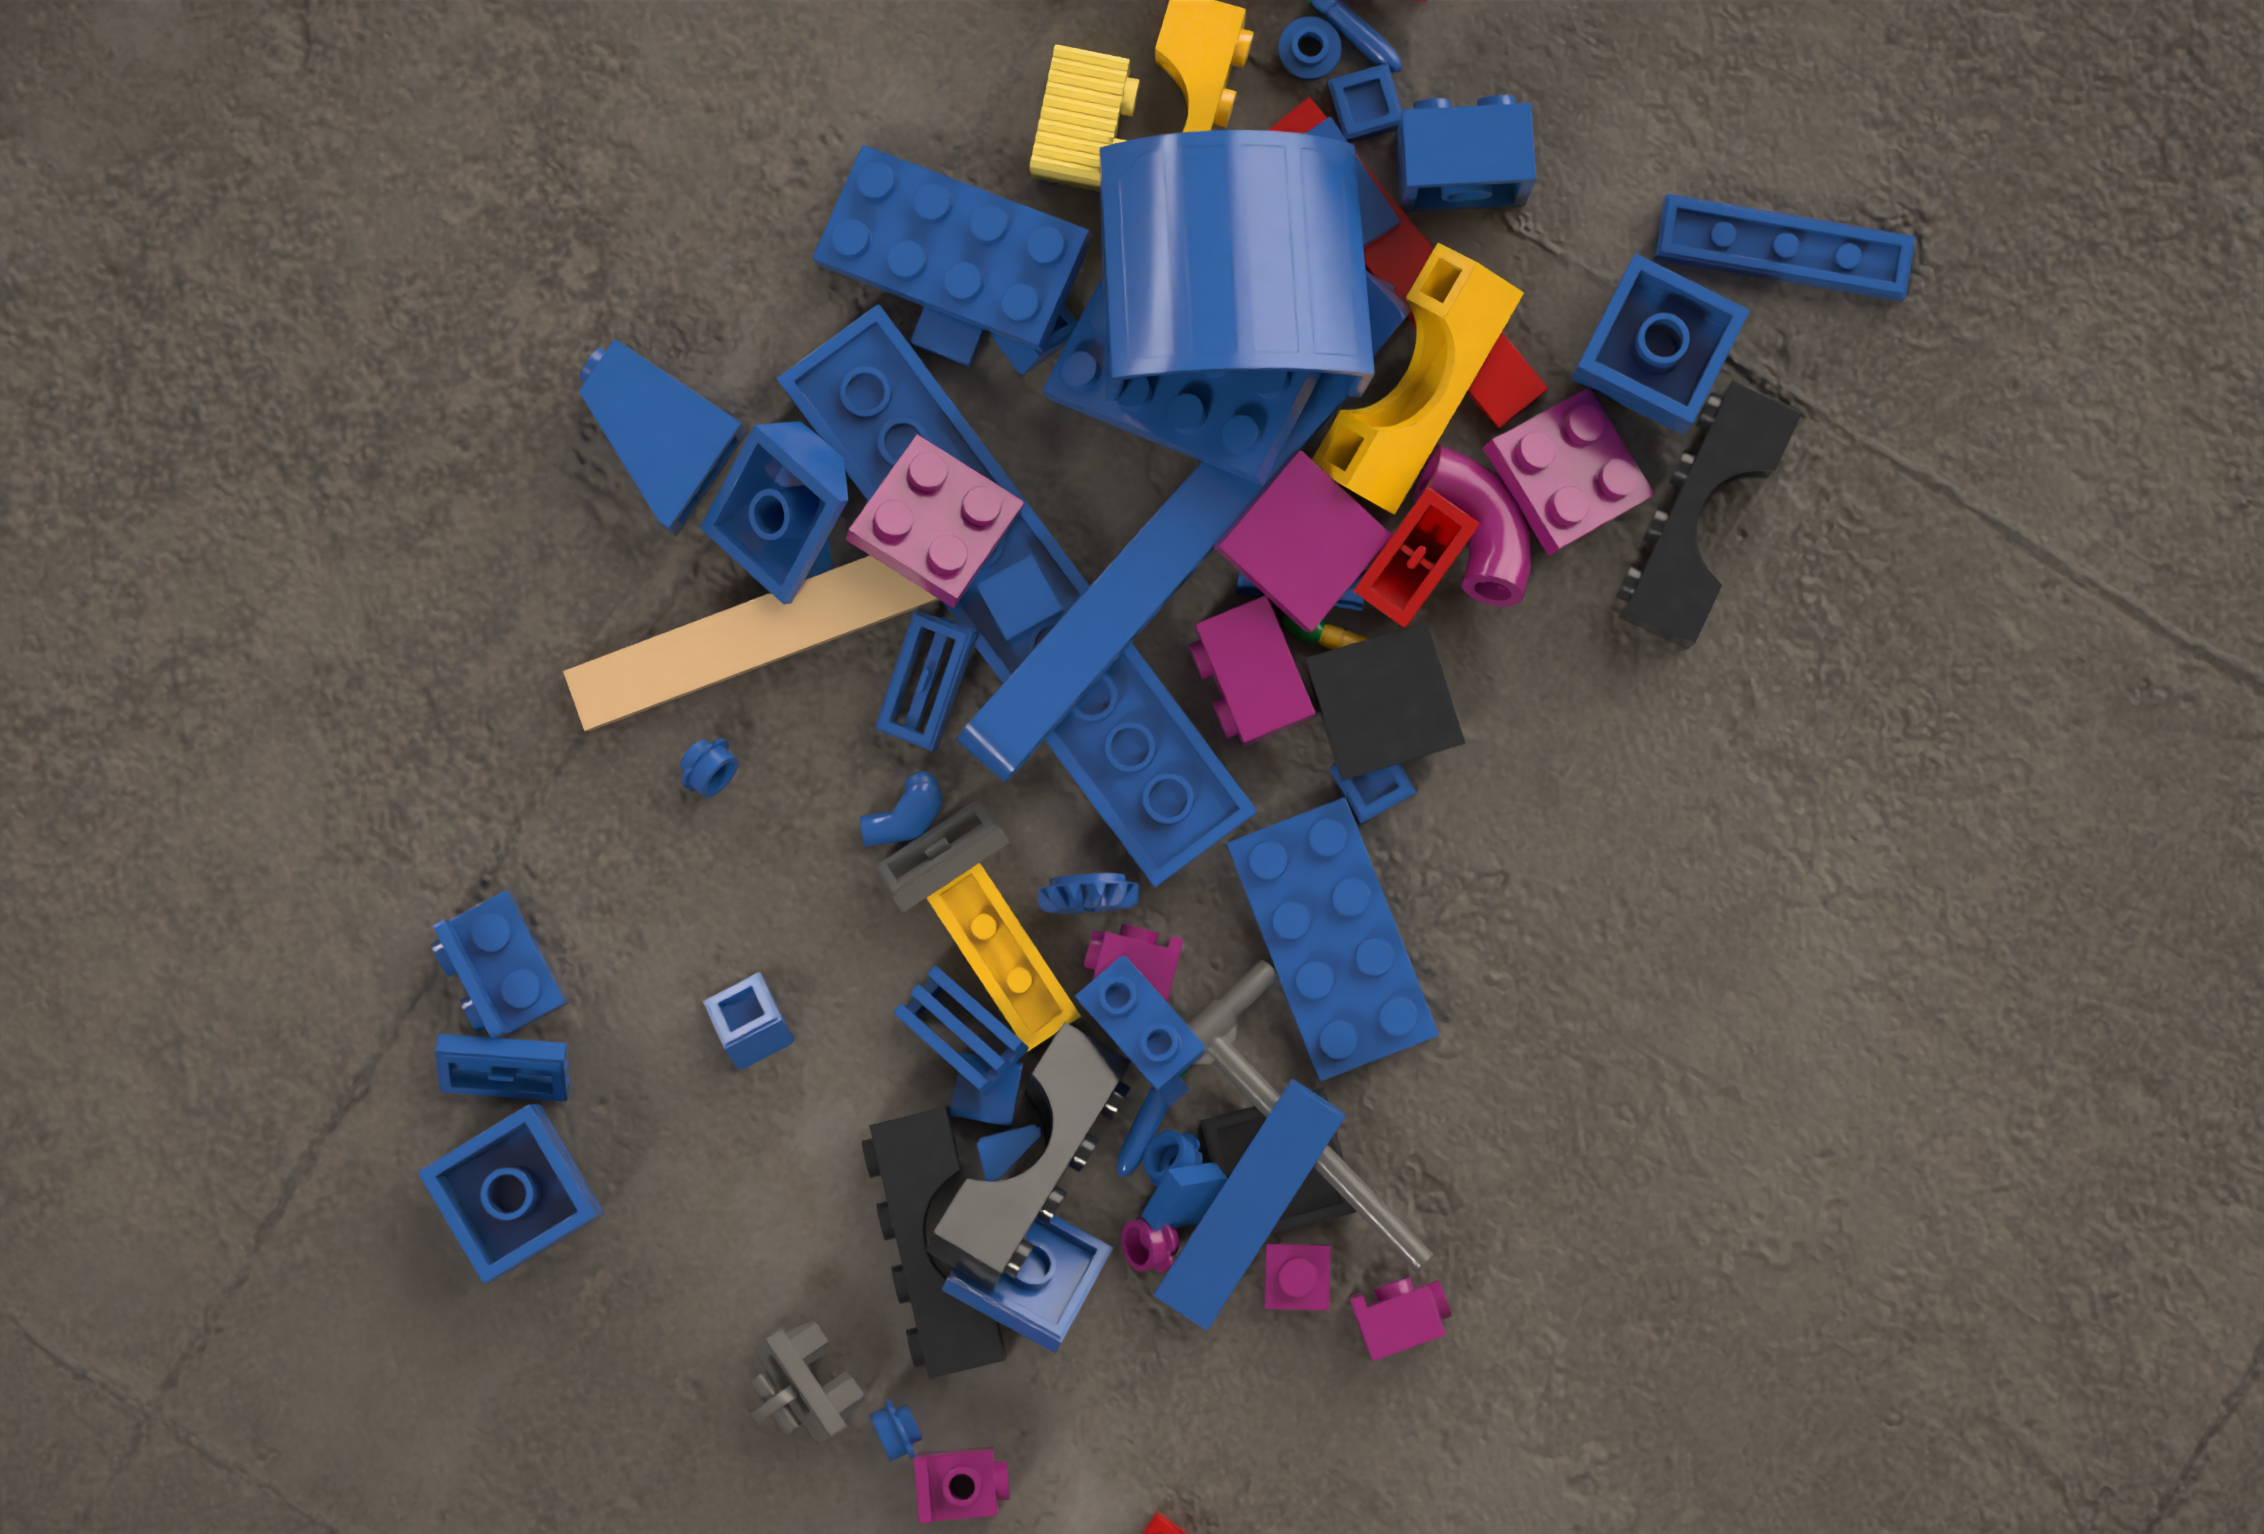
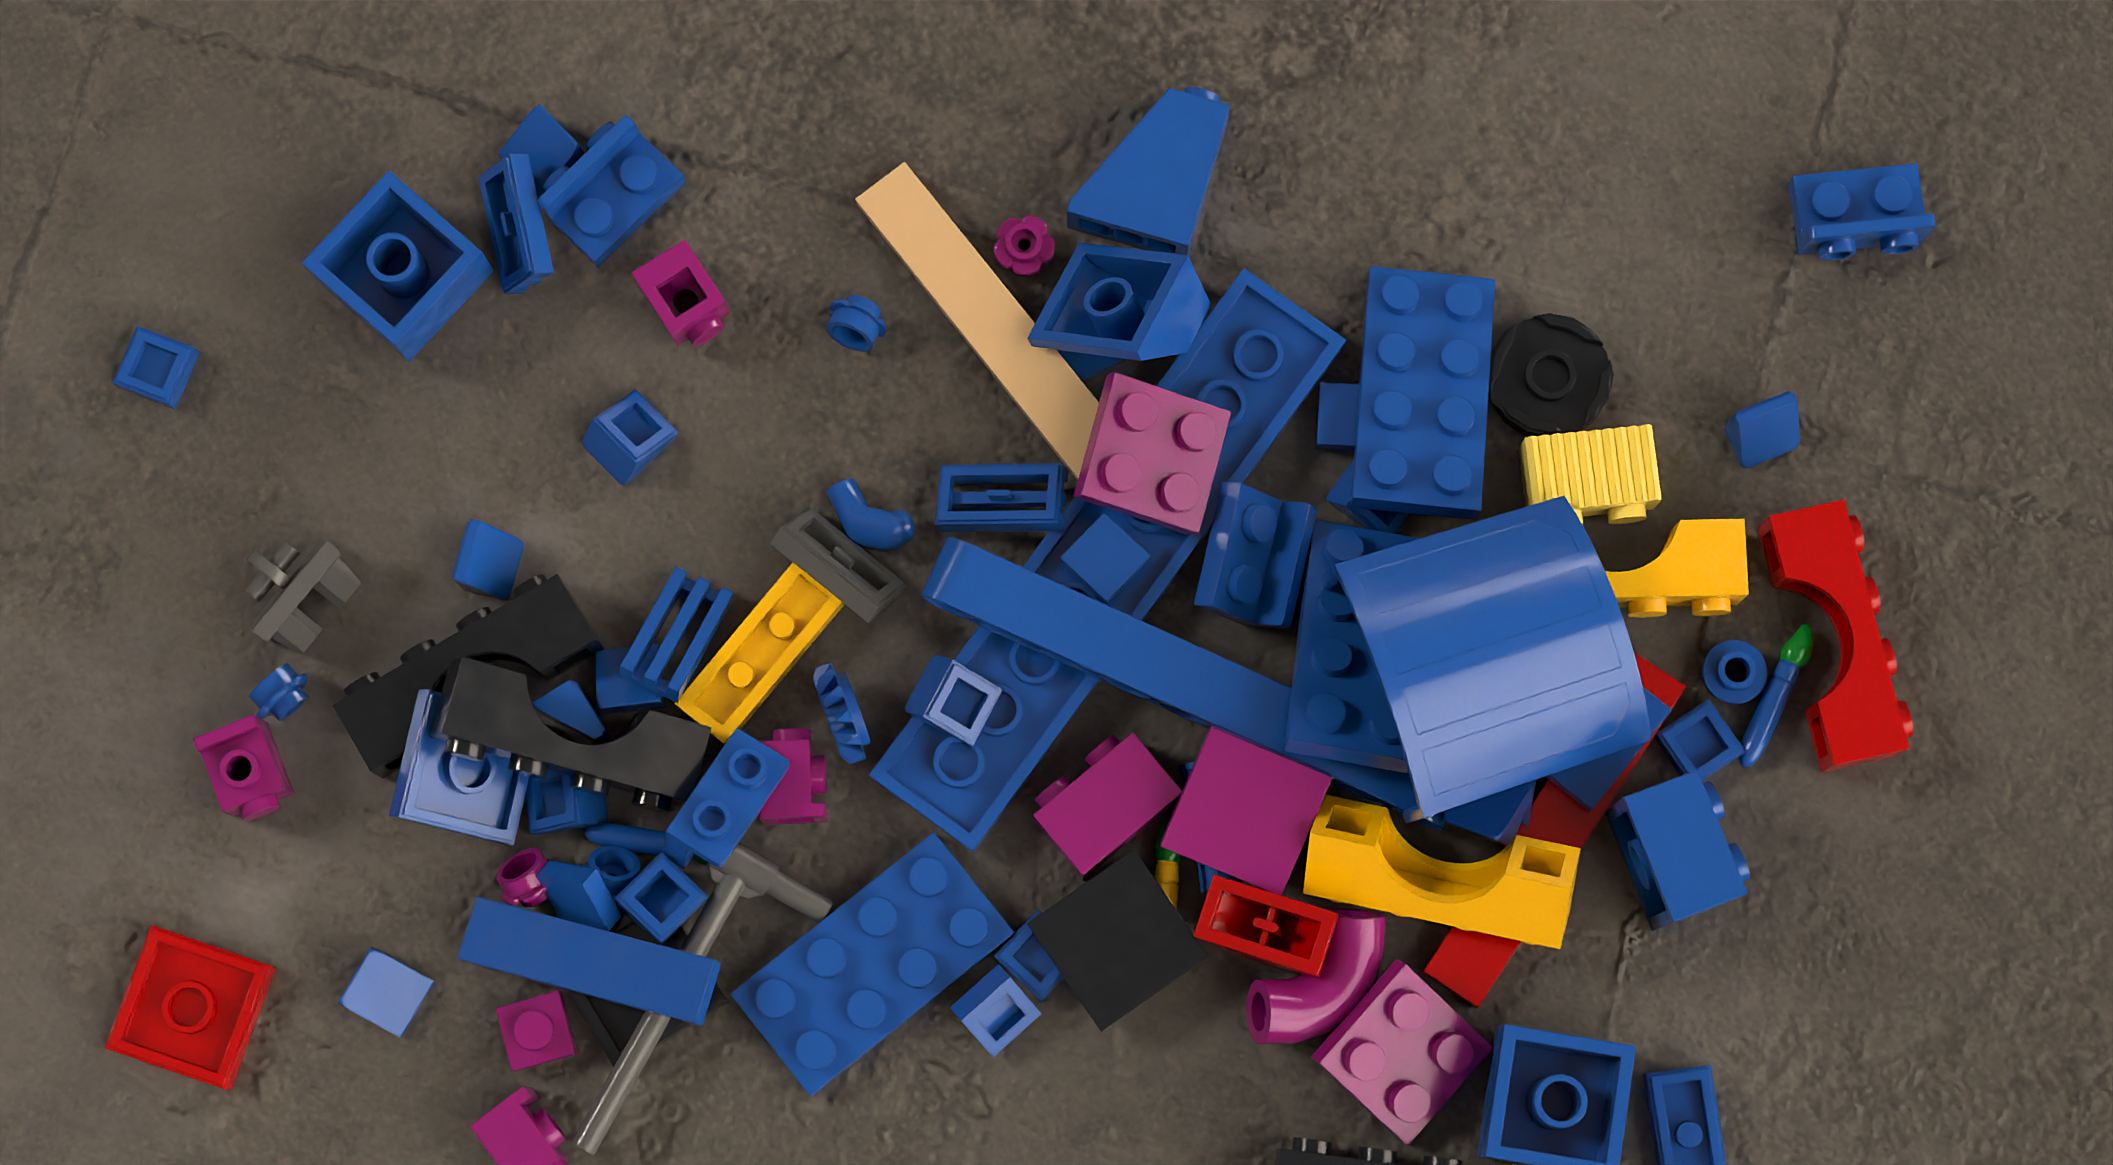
camera: 70 degrees right, 5 degrees down
none -> blue tile [112,326,200,409]
none -> slope [338,947,435,1038]
none -> blue slope [452,519,524,600]
none -> blue slope [498,104,584,198]
none -> blue slope [525,770,608,835]
none -> blue slope [615,852,708,944]
none -> magenta brick [632,239,730,347]
none -> blue slope [905,655,1003,746]
none -> plate [950,964,1041,1057]
none -> magenta plate [993,216,1055,276]
none -> blue bracket [1194,482,1317,629]
none -> black tile [1488,313,1614,437]

